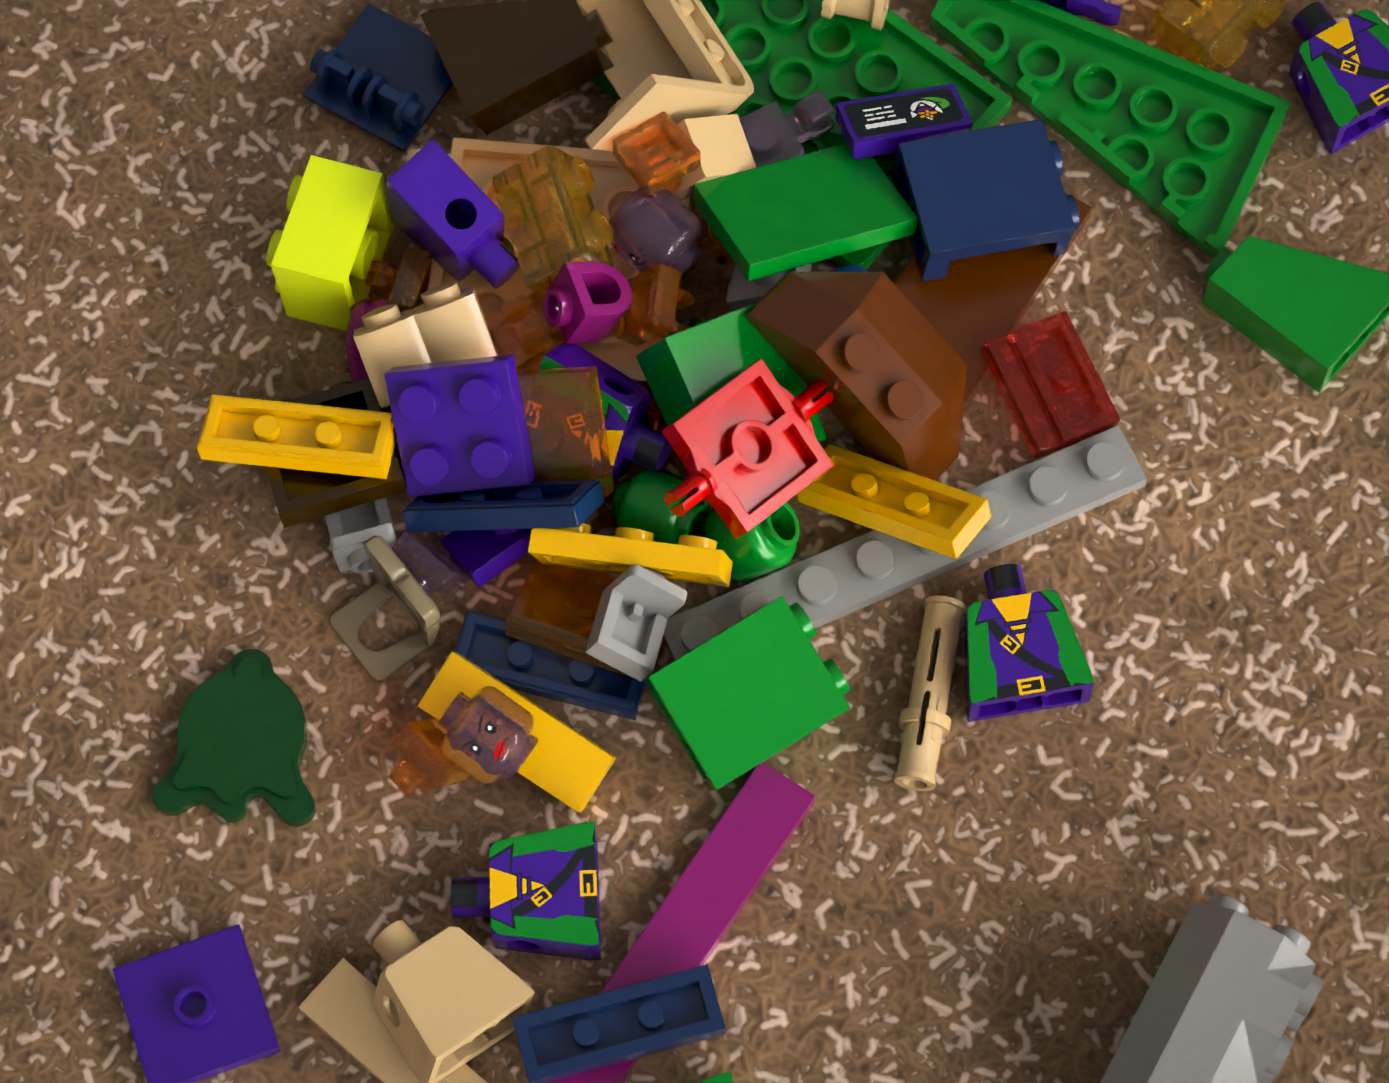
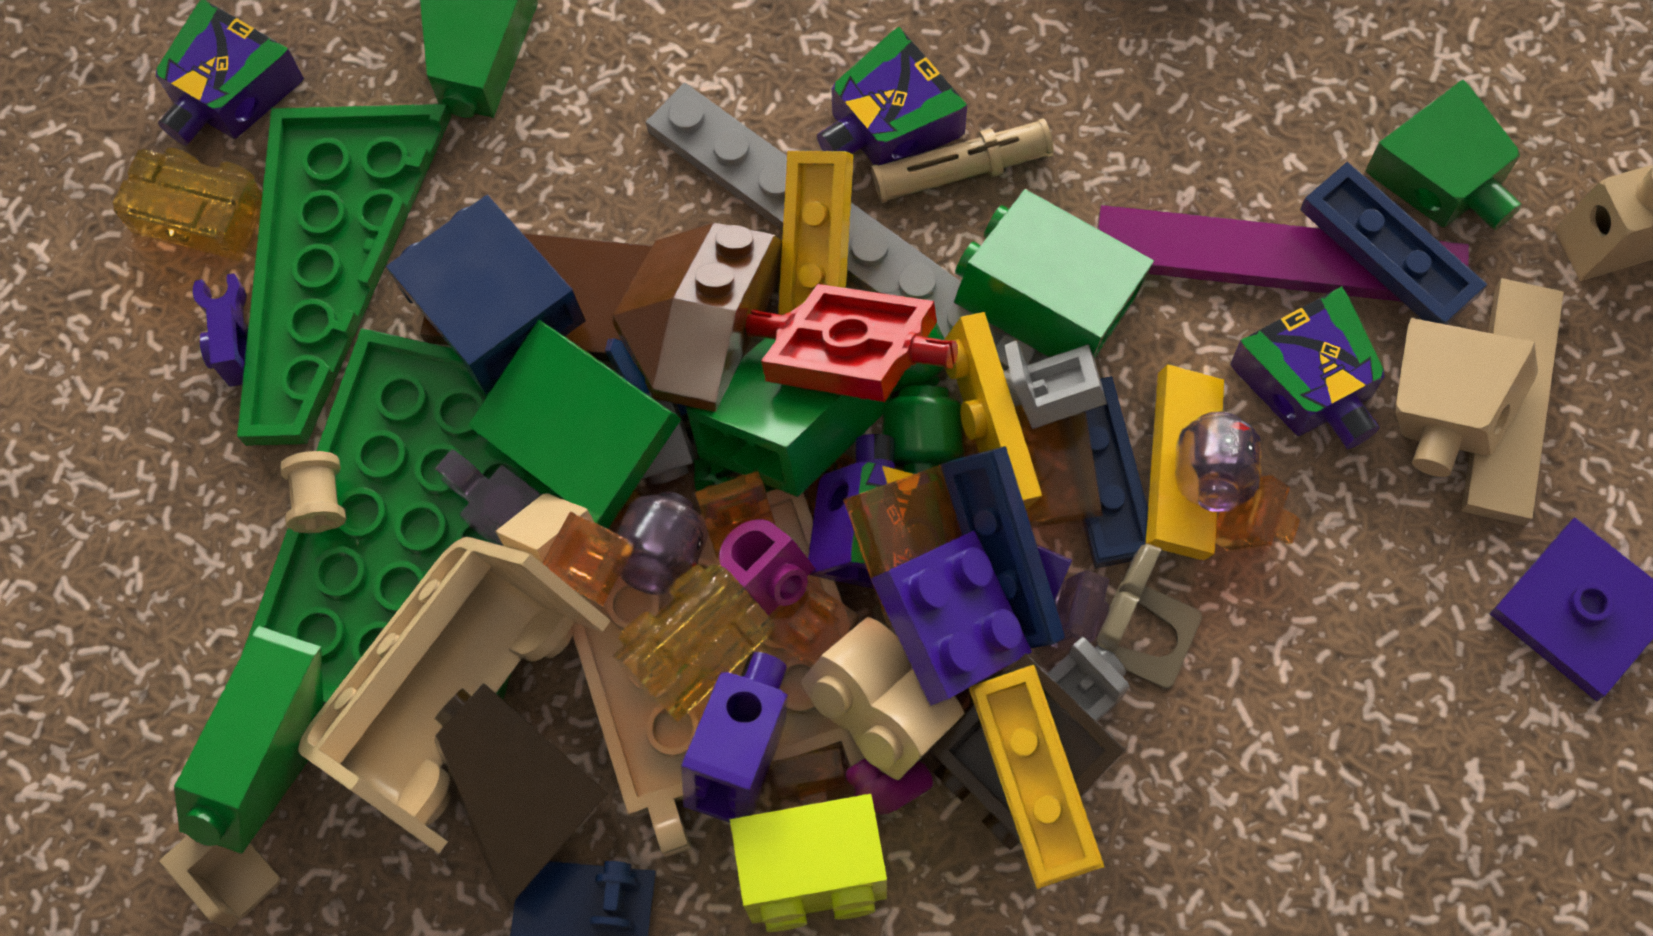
camera: 115 degrees left, 0 degrees up
dark green tile [152,649,316,827] -> none
tile [835,83,973,160] -> none
clear red plate [981,311,1120,459] -> none

